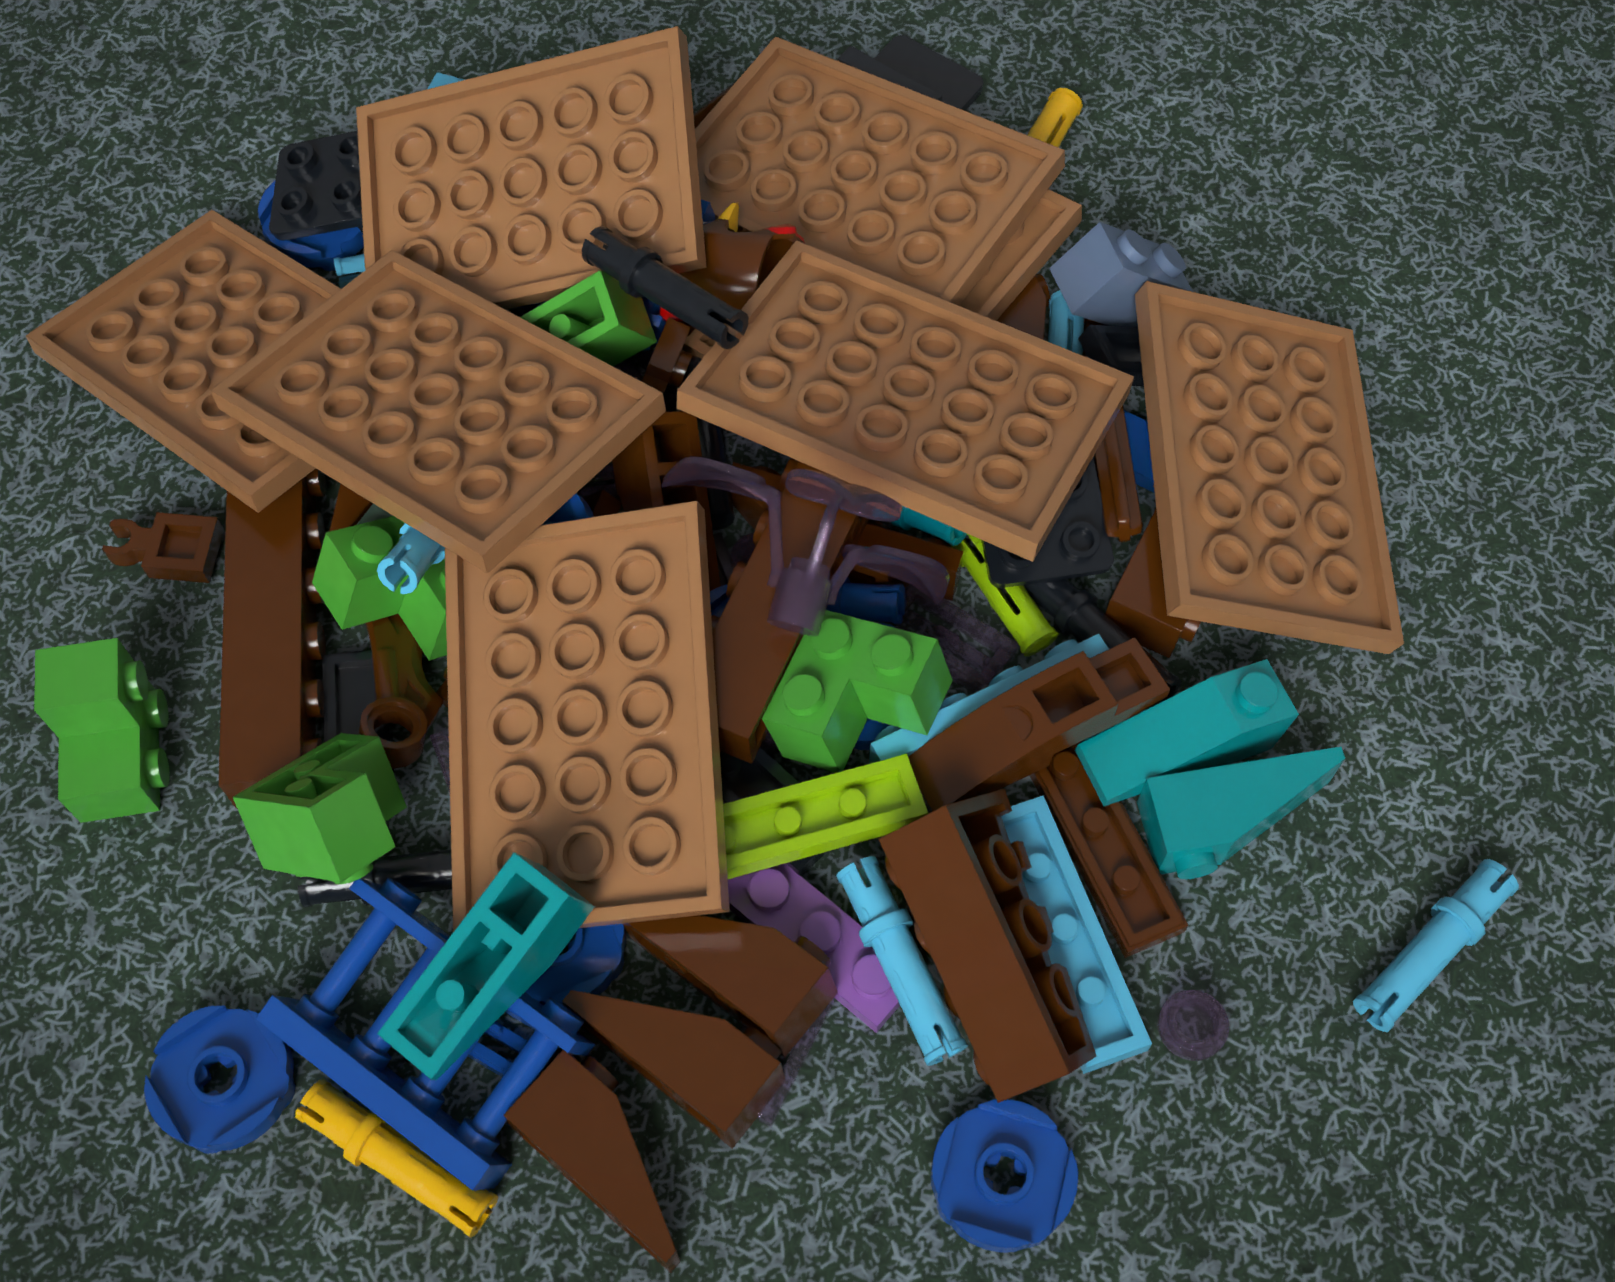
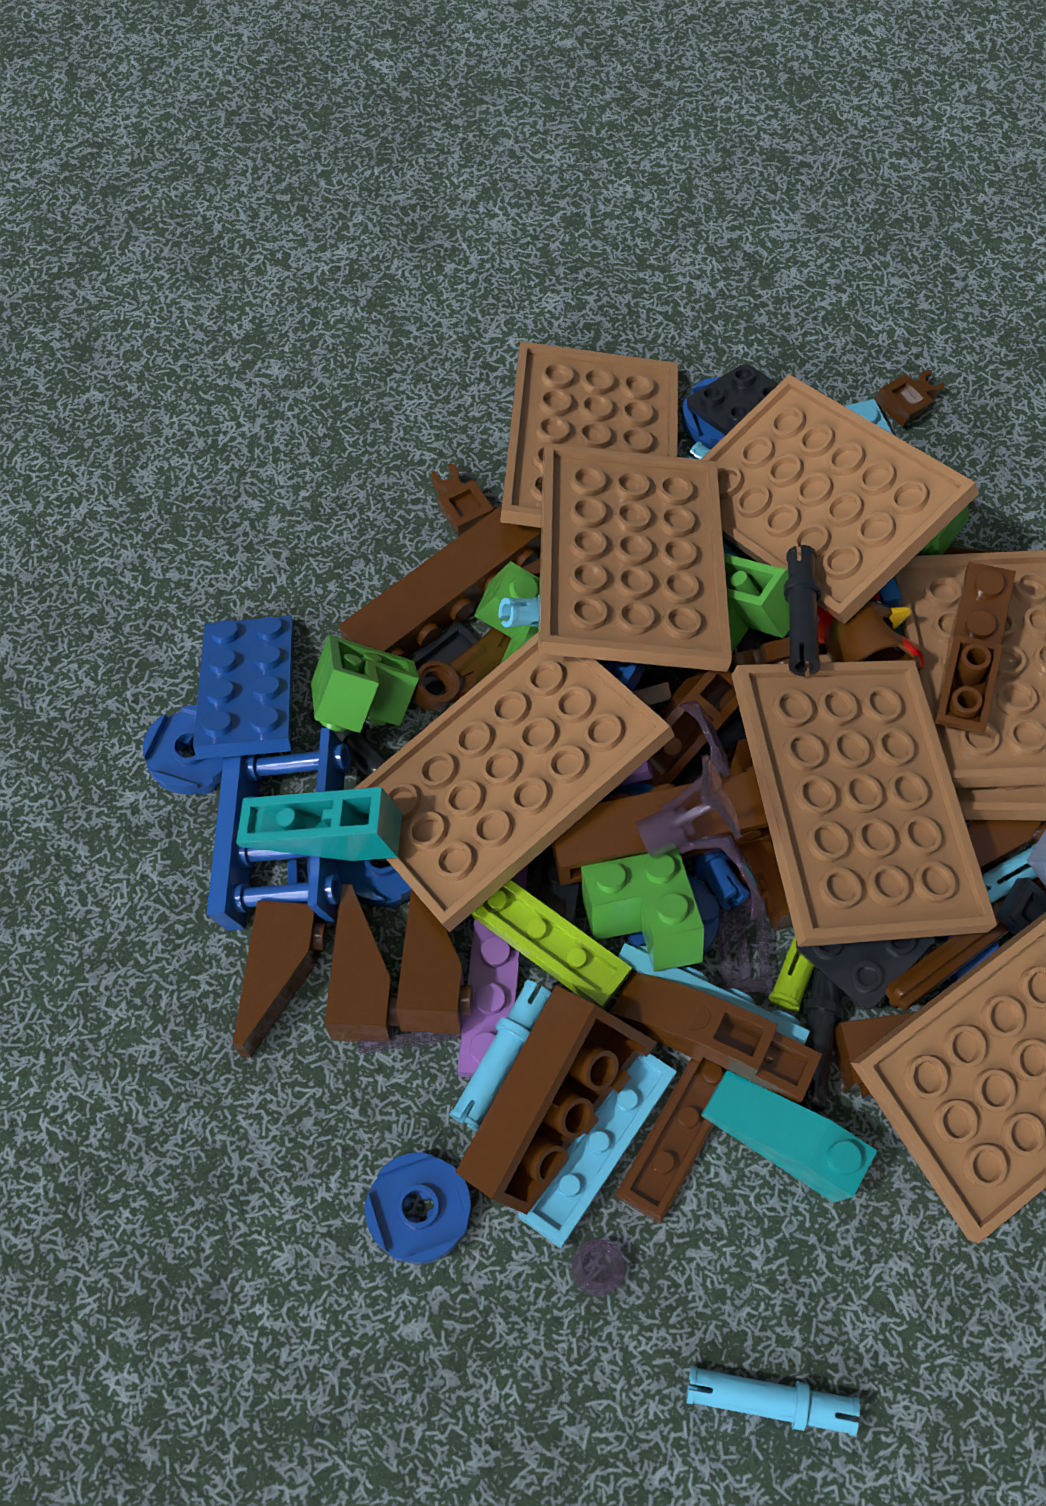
camera: 55 degrees right, 0 degrees up
bright green brick [34,638,170,823] -> none
yellow pin [295,1079,498,1238] -> none
teal slope [1137,746,1345,879] -> none
none -> blue plate [193,616,294,759]
none -> reddish brown plate [874,370,945,426]
none -> reddish brown slope [935,561,1016,734]

